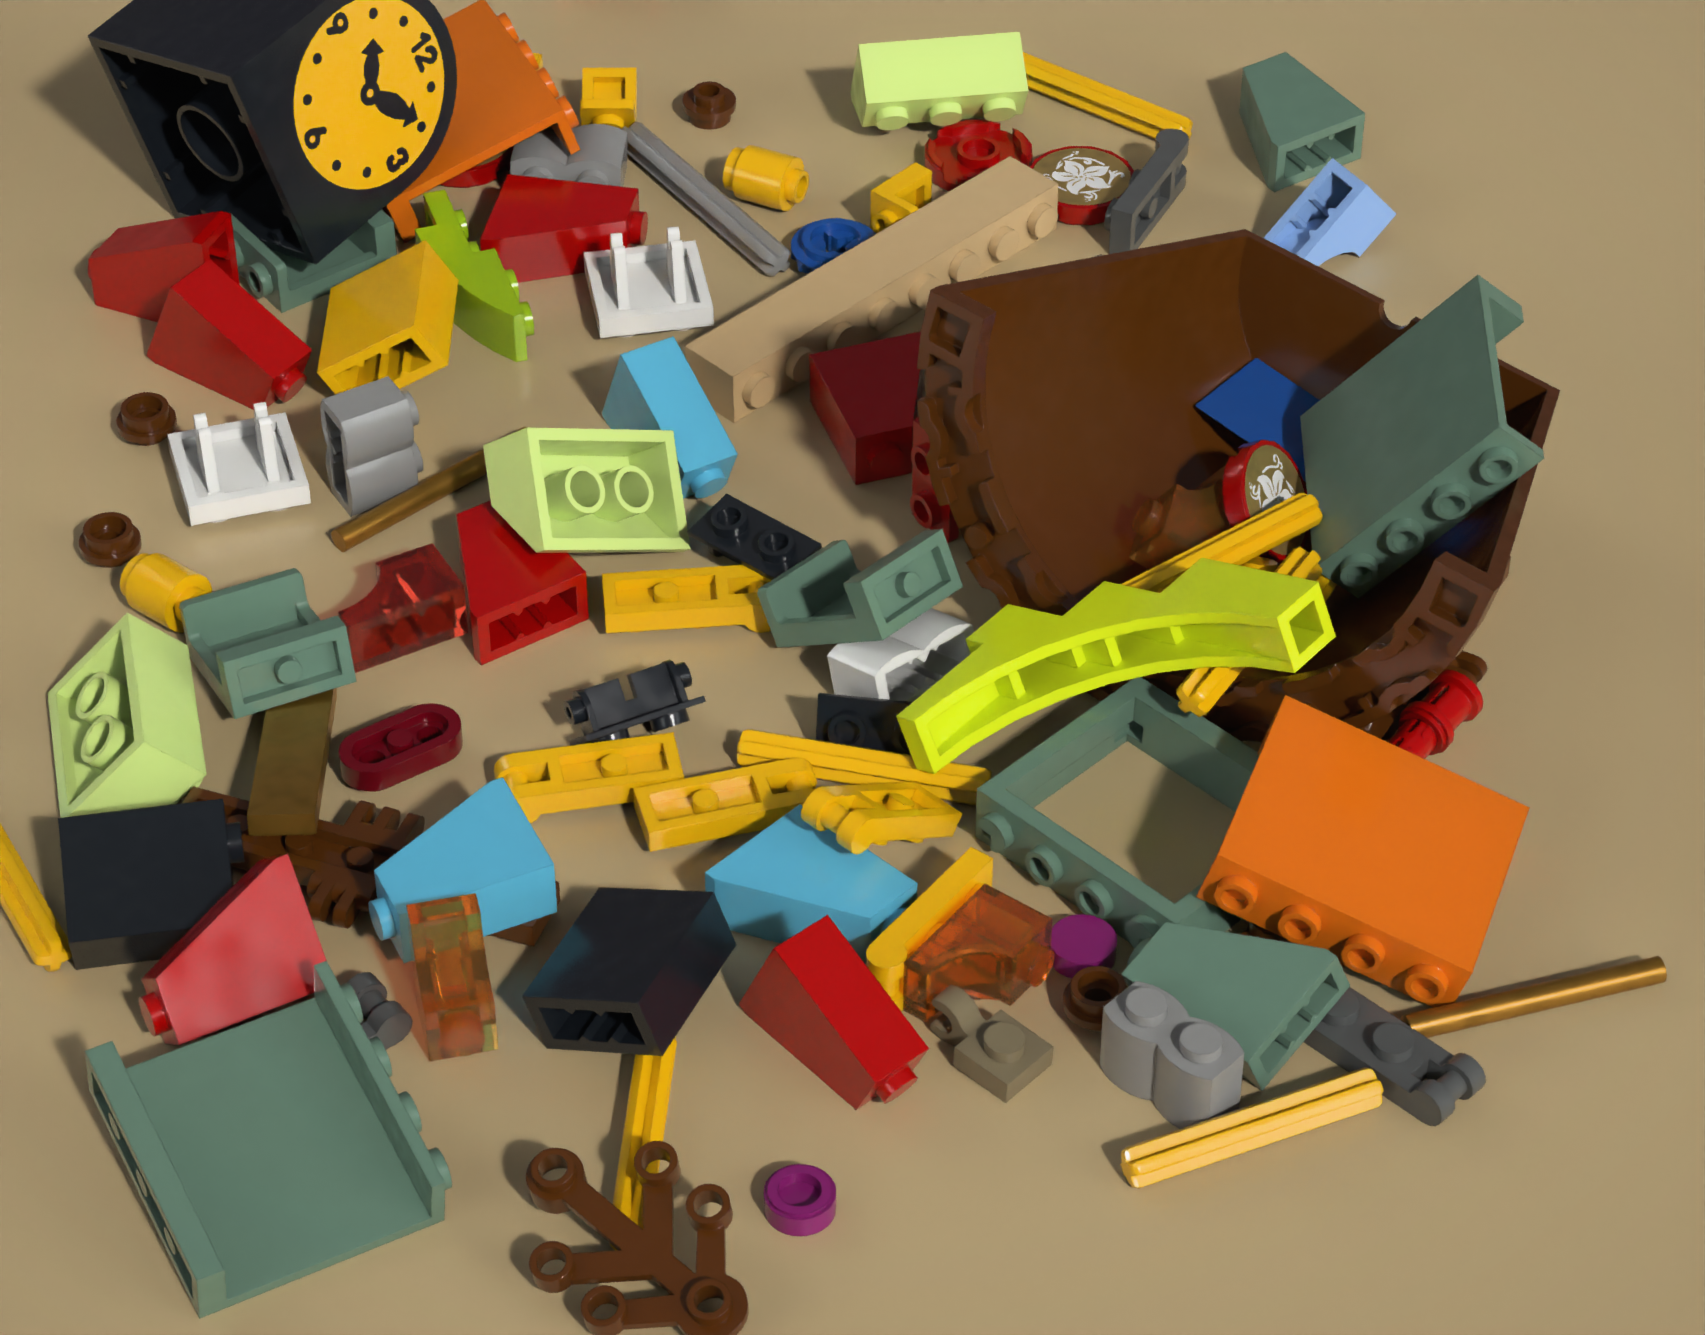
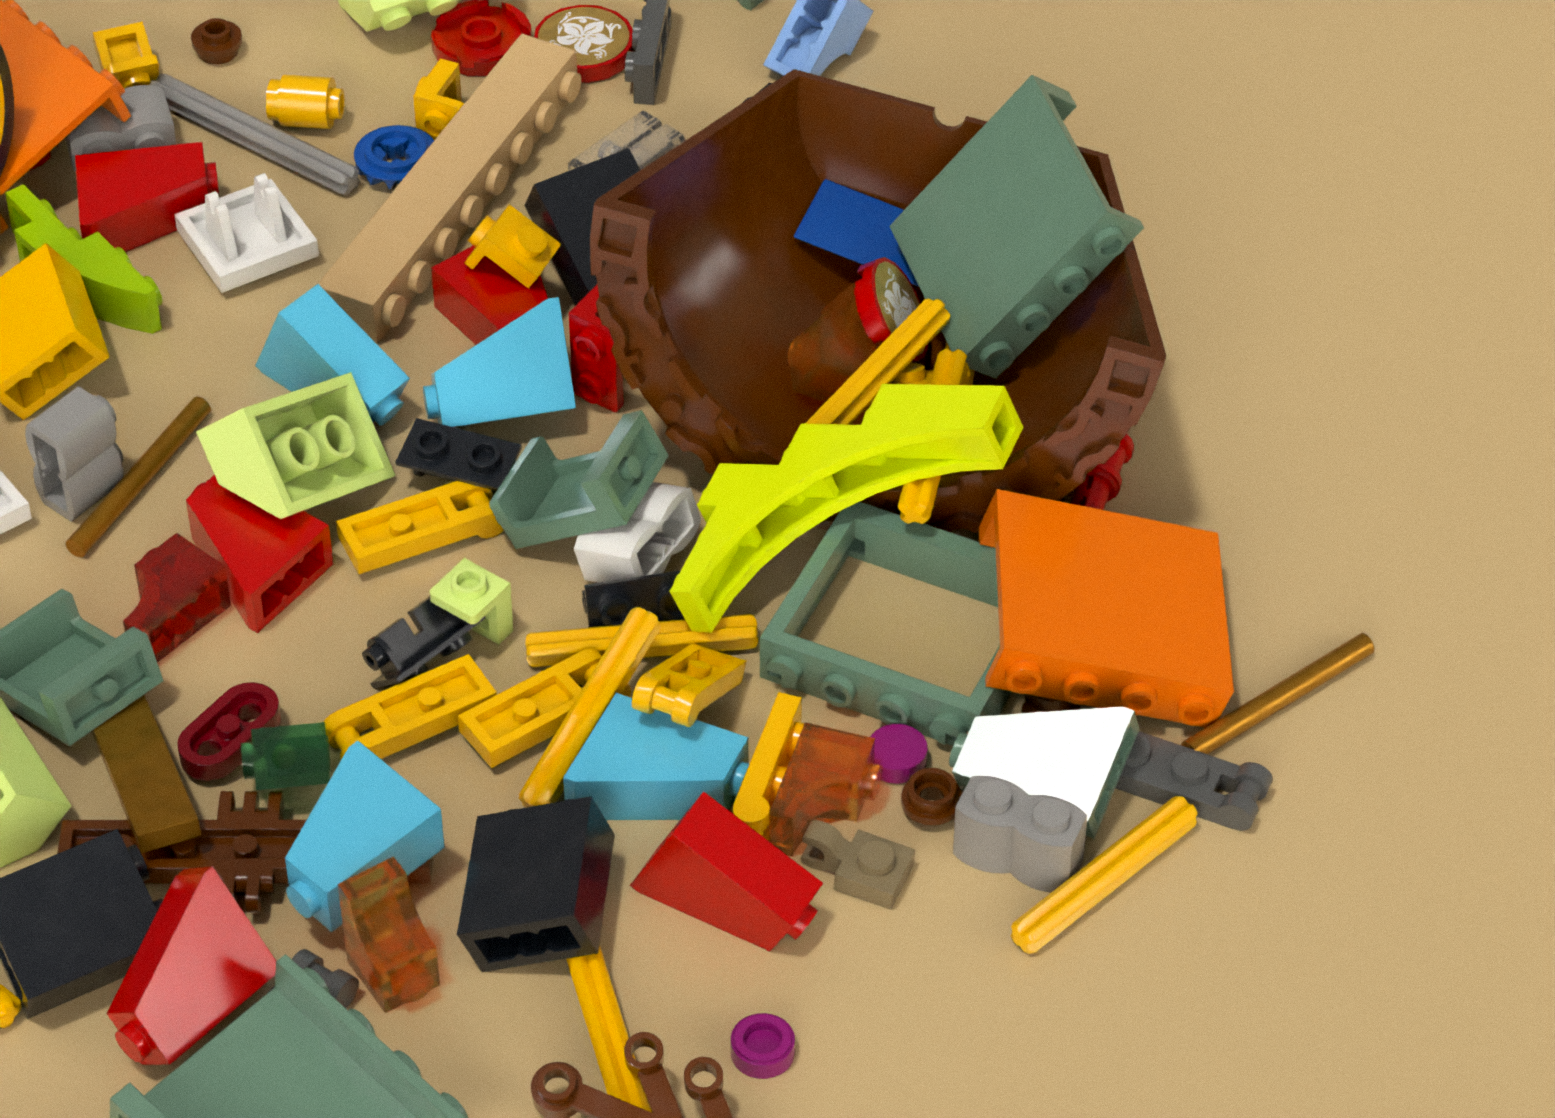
camera: 20 degrees left, 5 degrees up
none -> clear green brick [241,722,332,791]
none -> medium azure slope [423,297,576,427]
none -> yellowish green bracket [430,558,513,645]
none -> yellow bracket [464,204,561,289]
none -> yellow axle [519,607,661,808]

